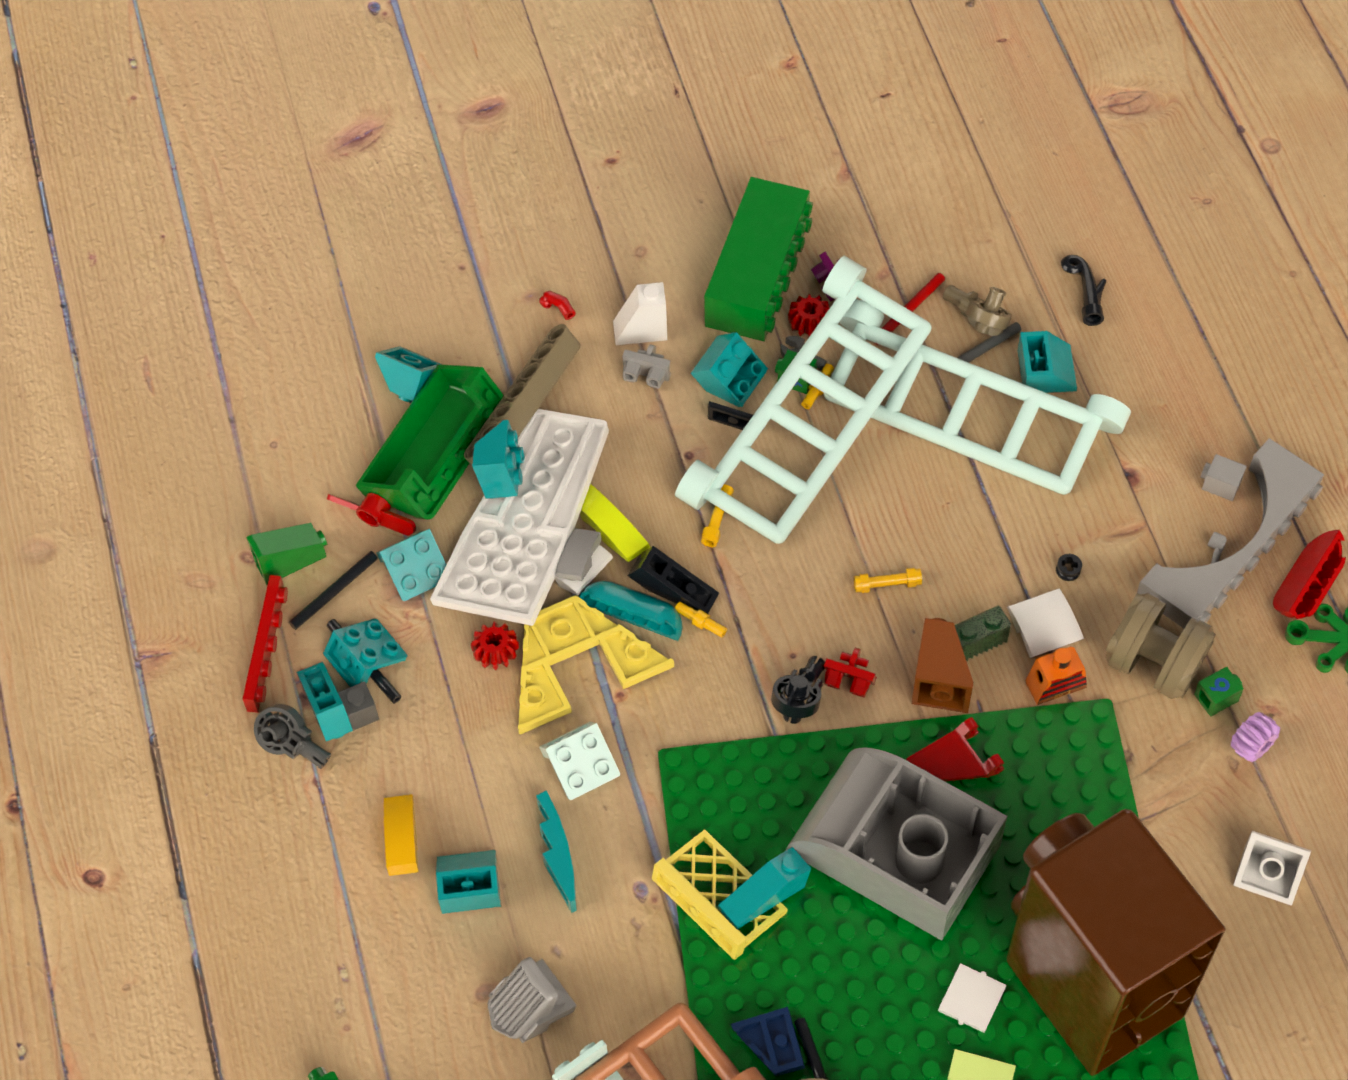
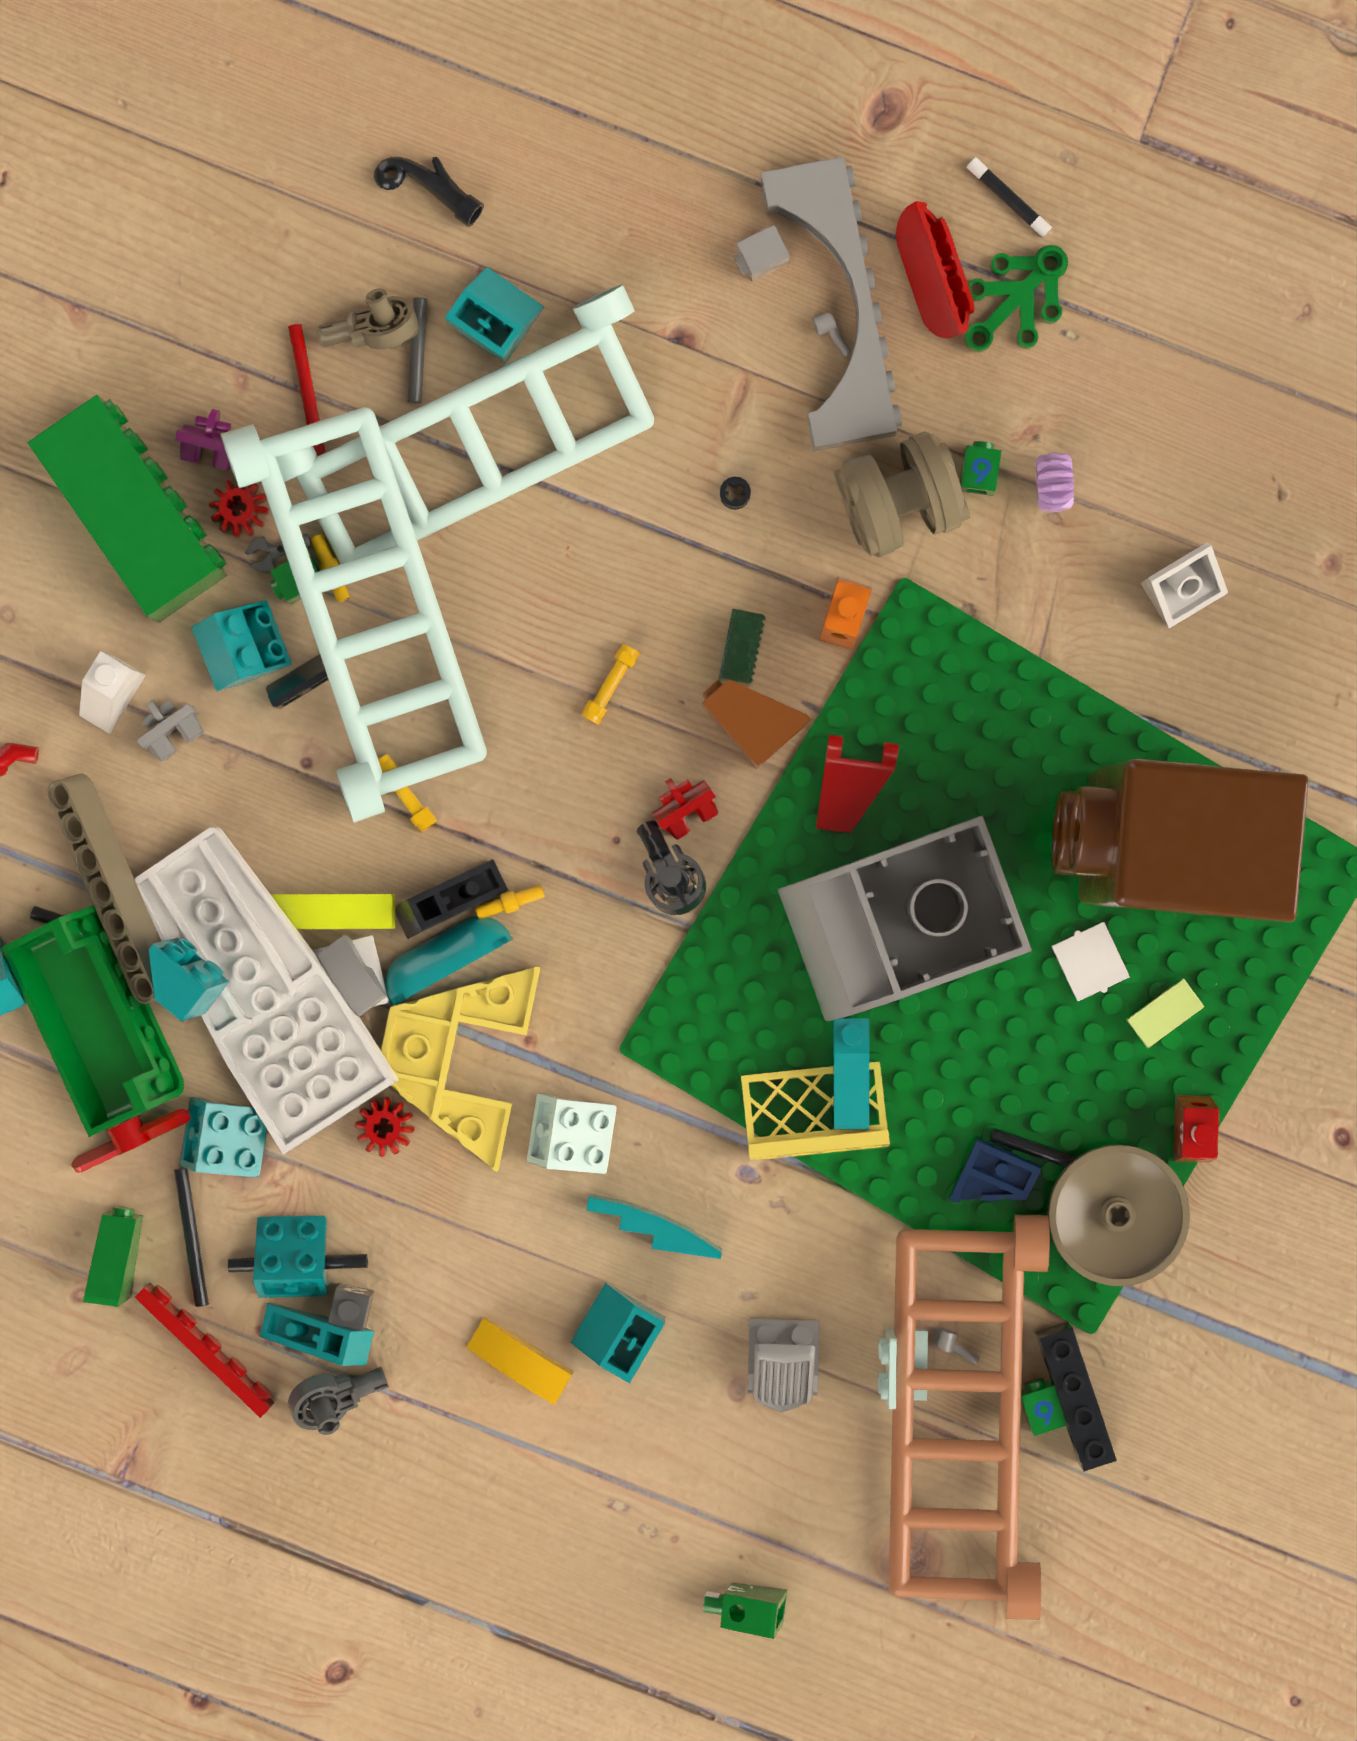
camera: 55 degrees left, 30 degrees up
white slope [1007,588,1084,658] -> none

